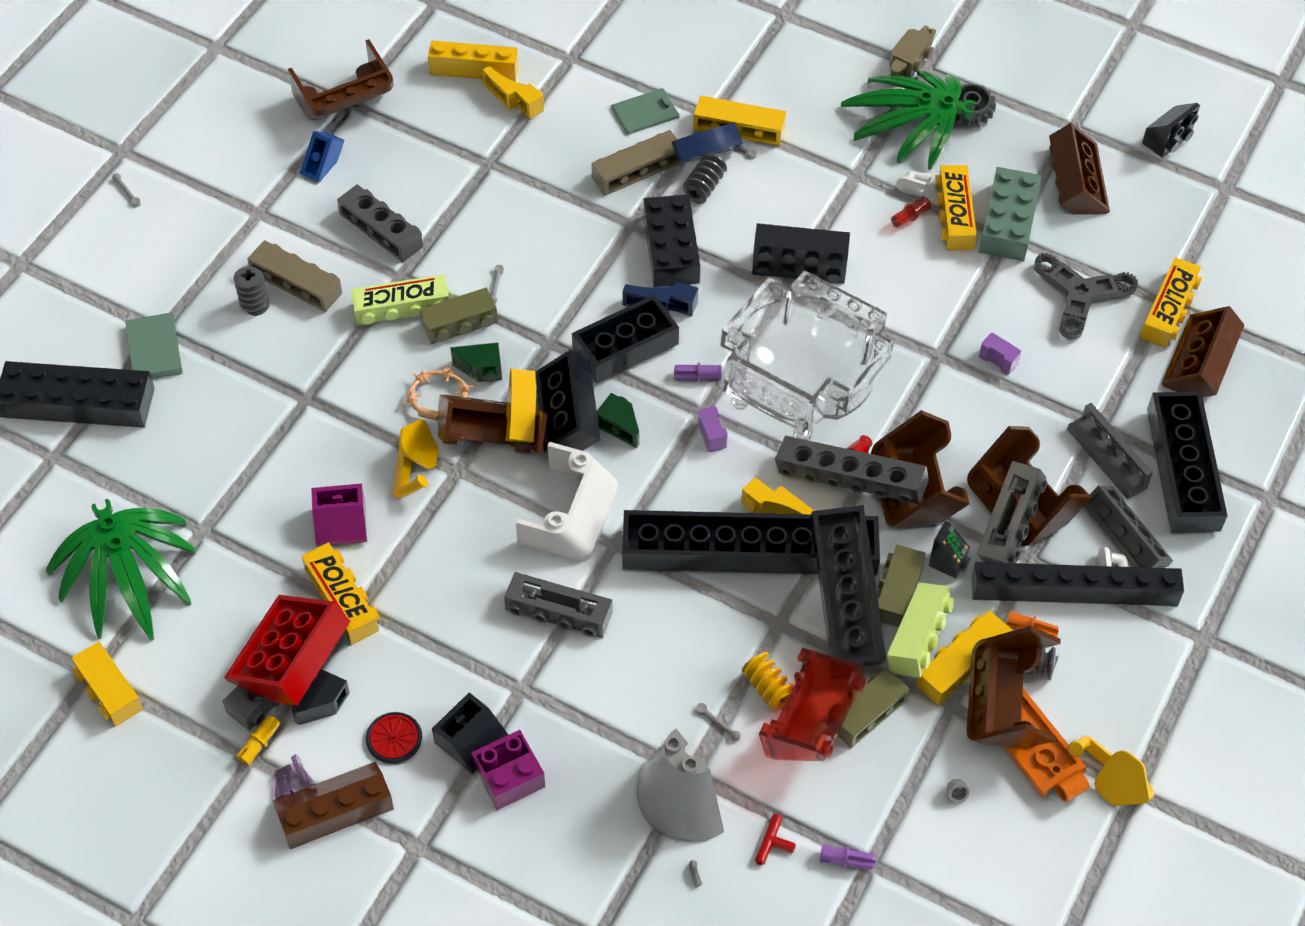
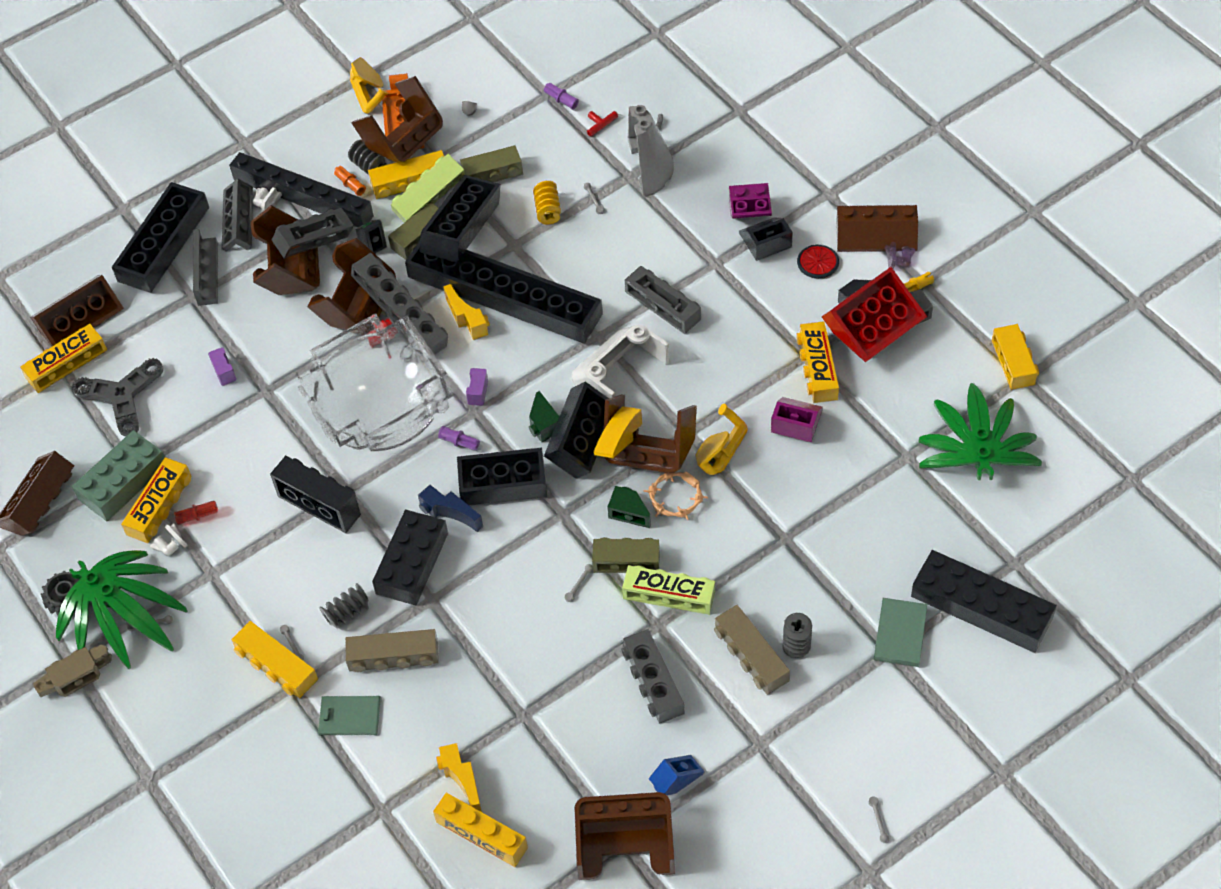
camera: 150 degrees left, 0 degrees up
dark blue slope [671,123,743,163] -> none
clear red windscreen [759,647,866,761] -> none

